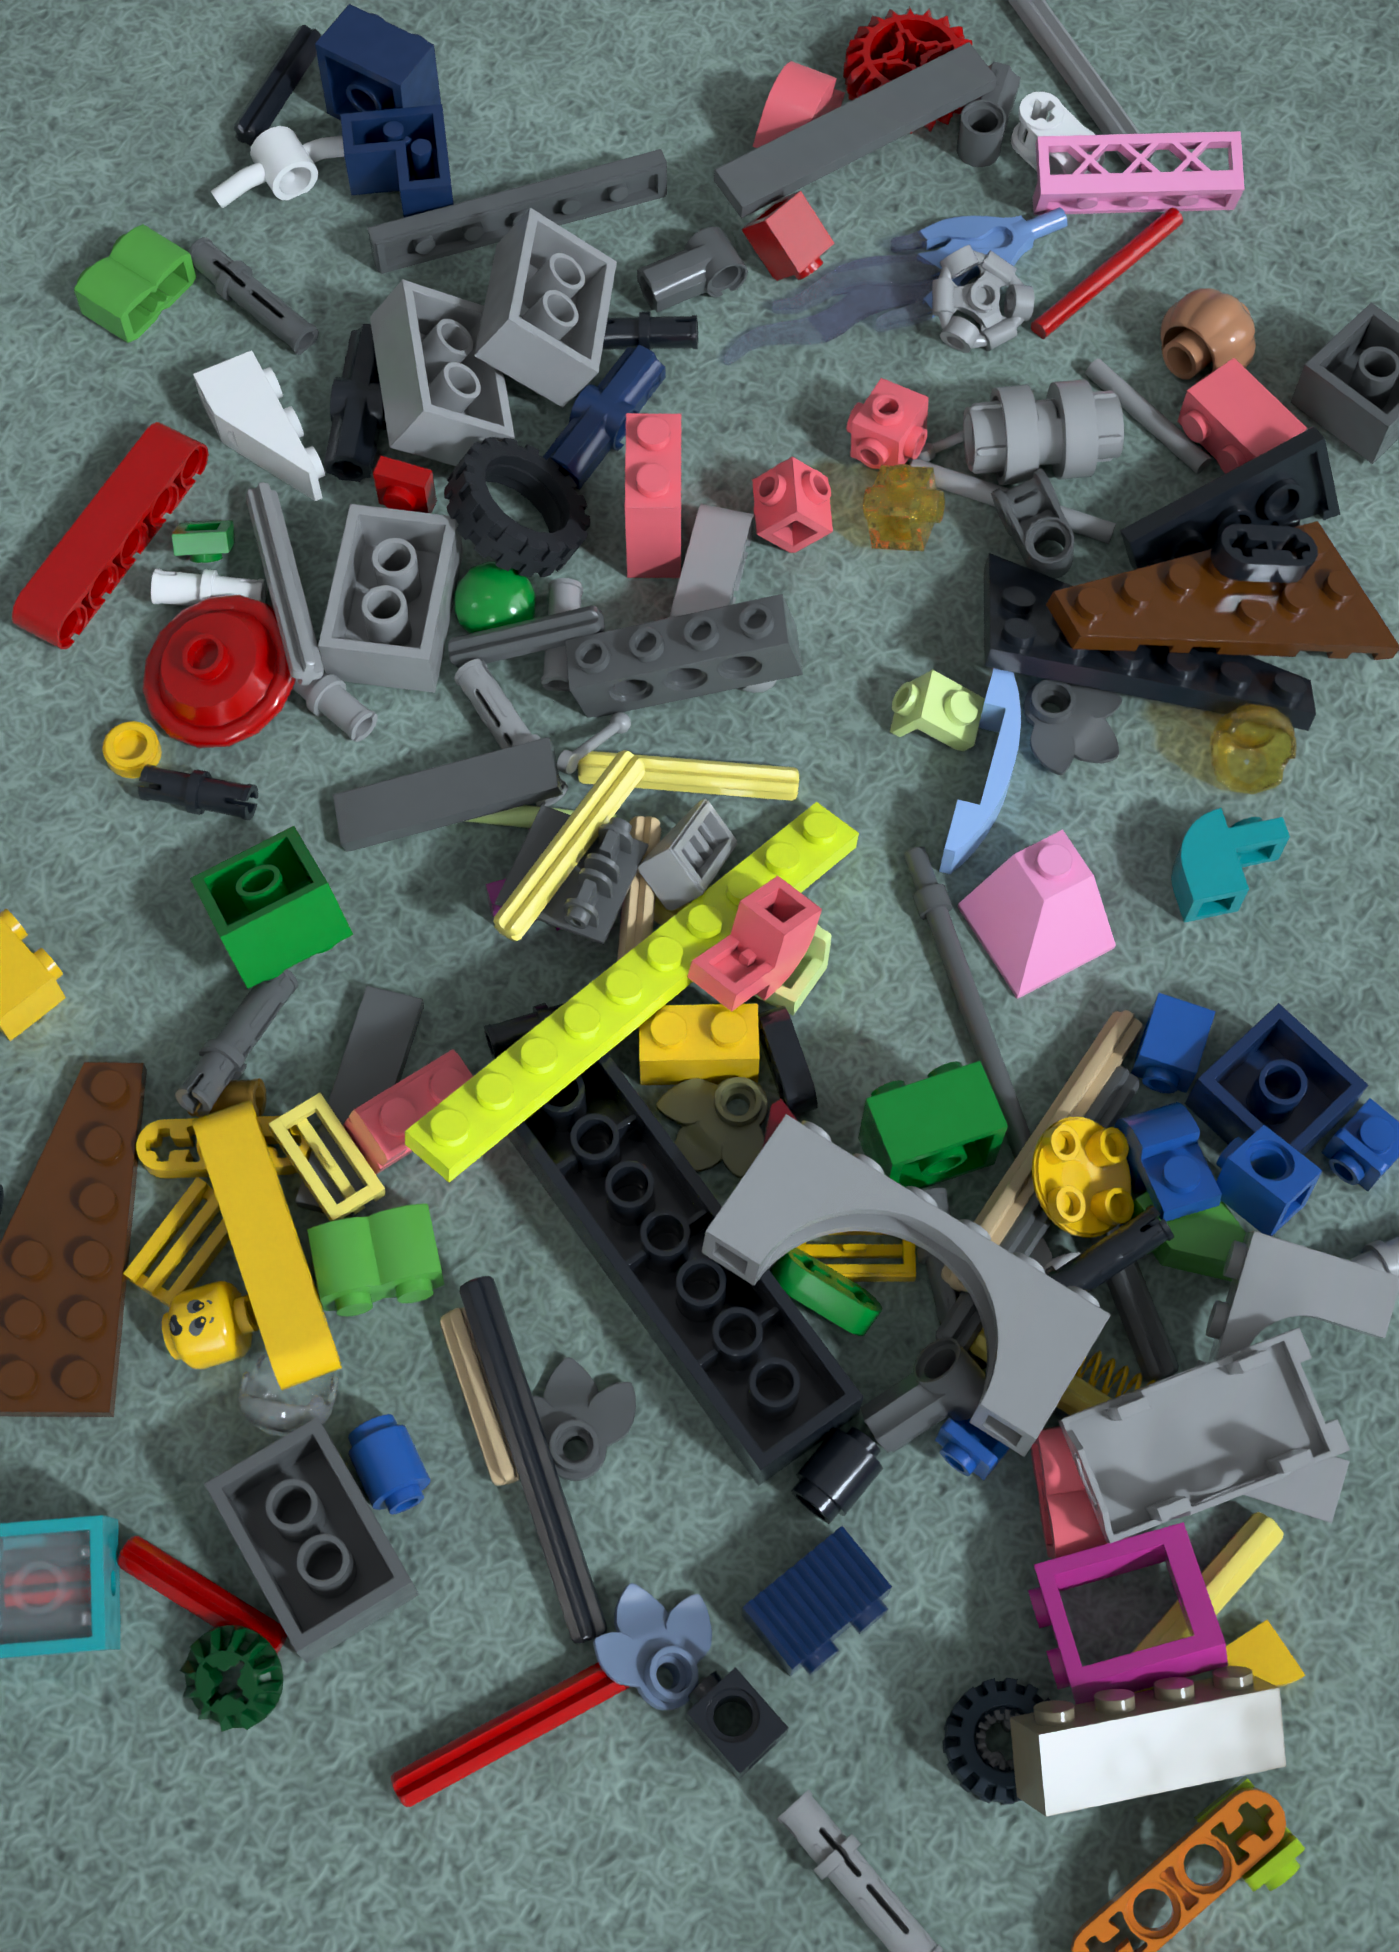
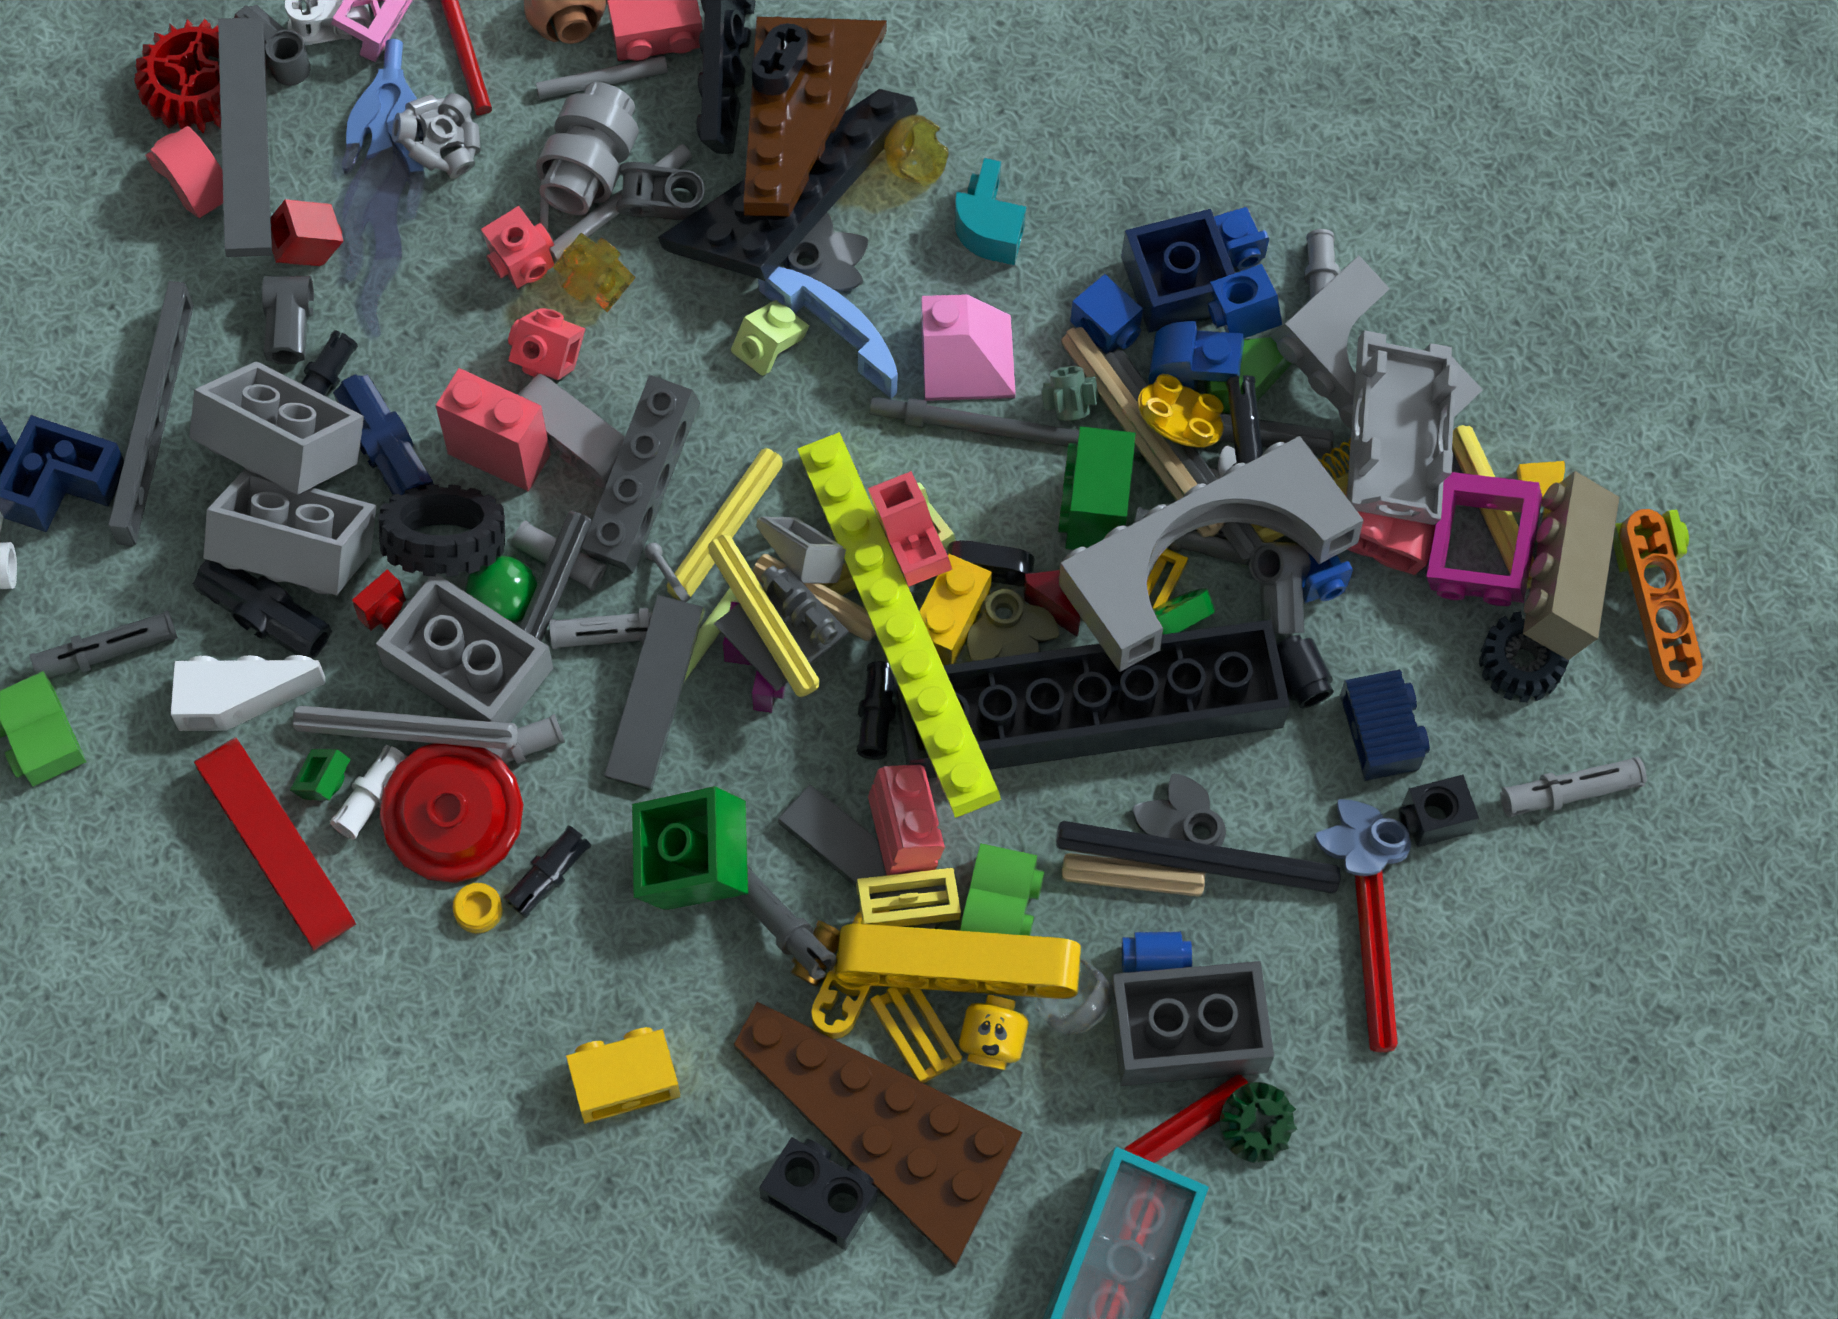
camera: 65 degrees left, 0 degrees up
none -> sand green gear [1041,366,1099,421]

